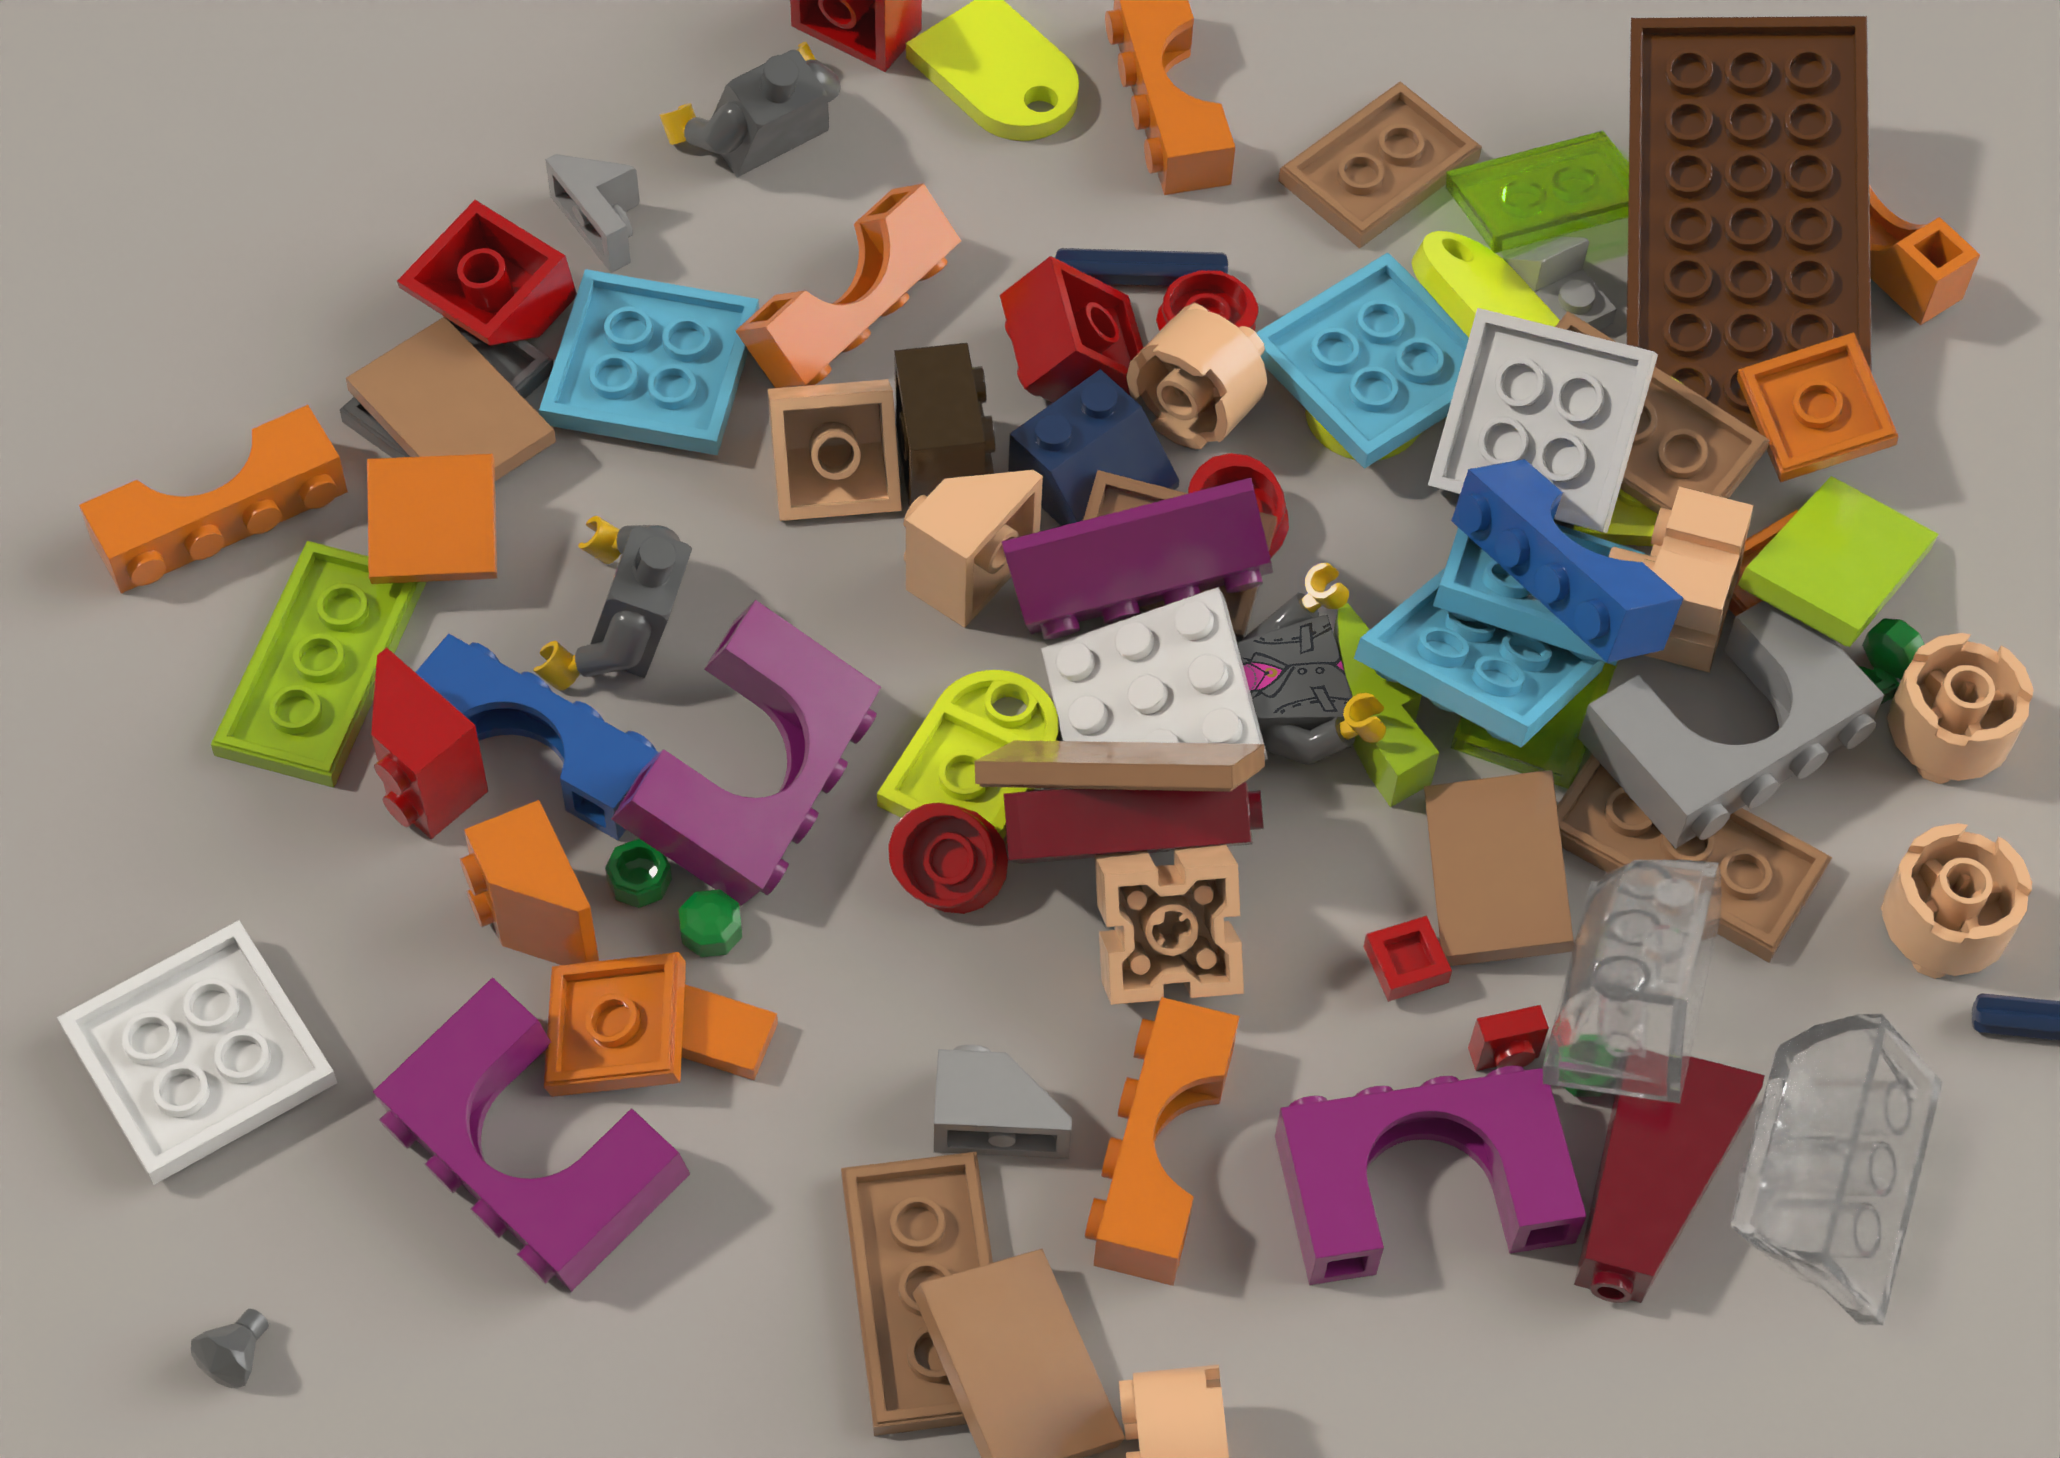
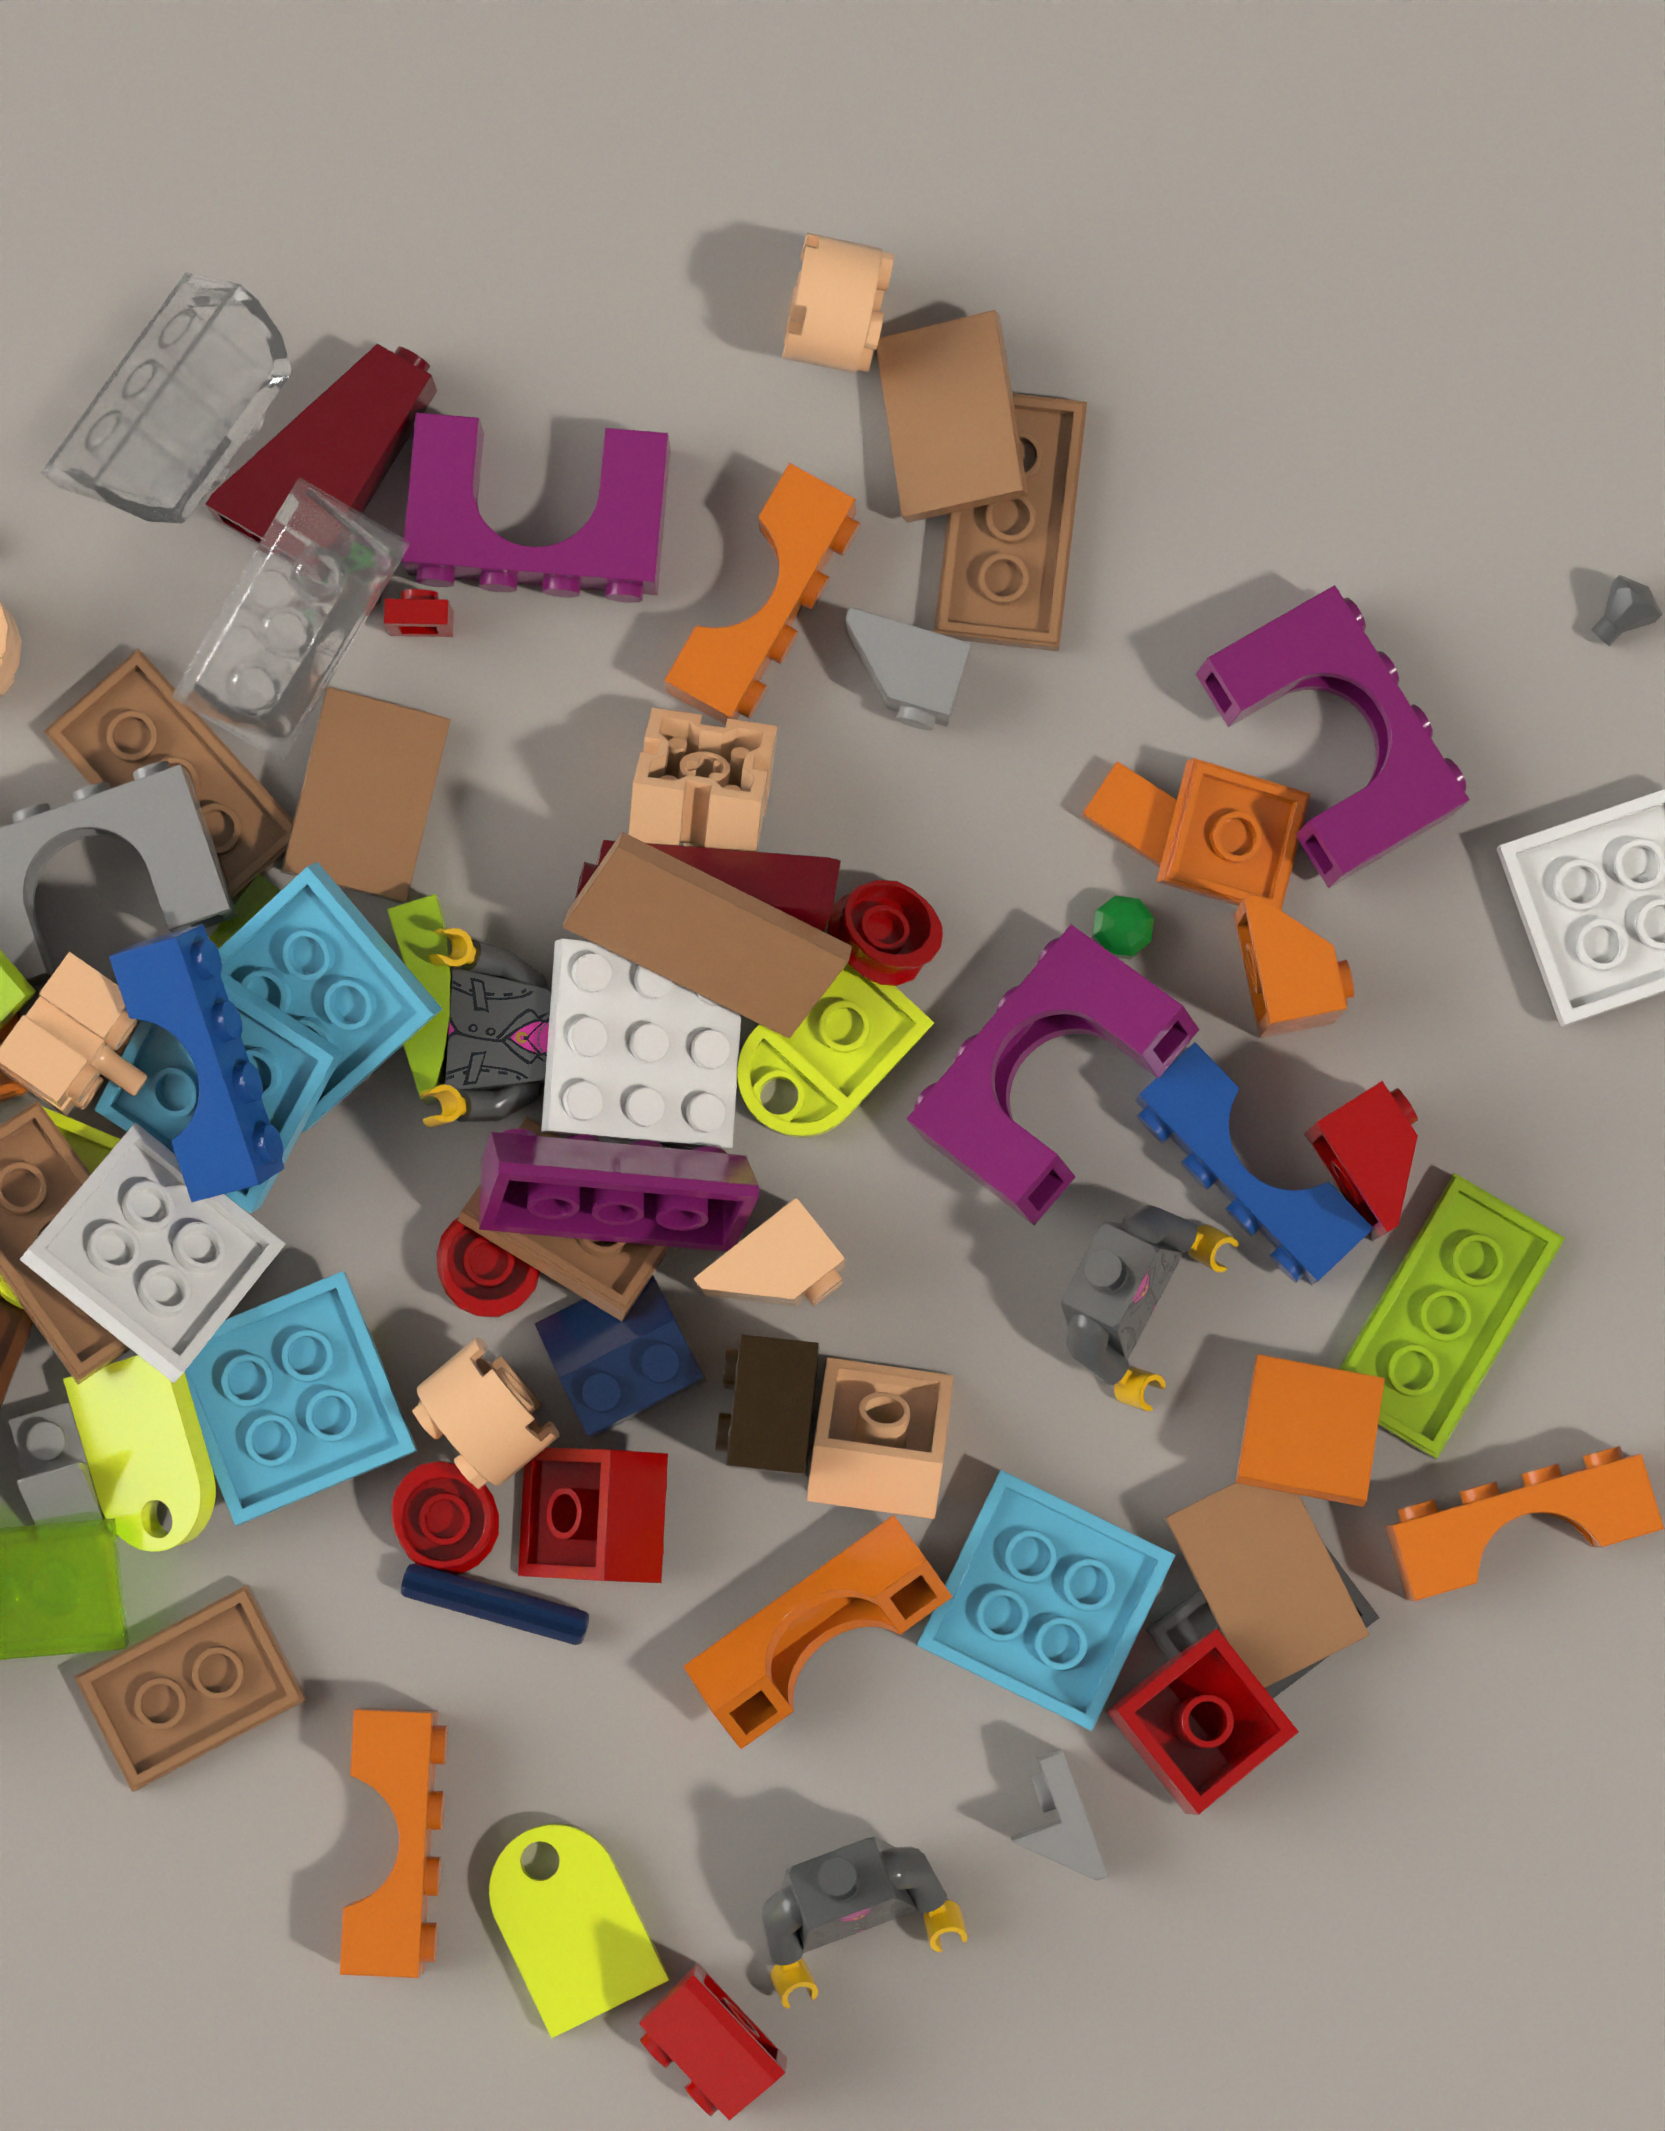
camera: 160 degrees left, 25 degrees up
green tile [605,838,672,908] -> none
red plate [1363,915,1452,1002] -> none

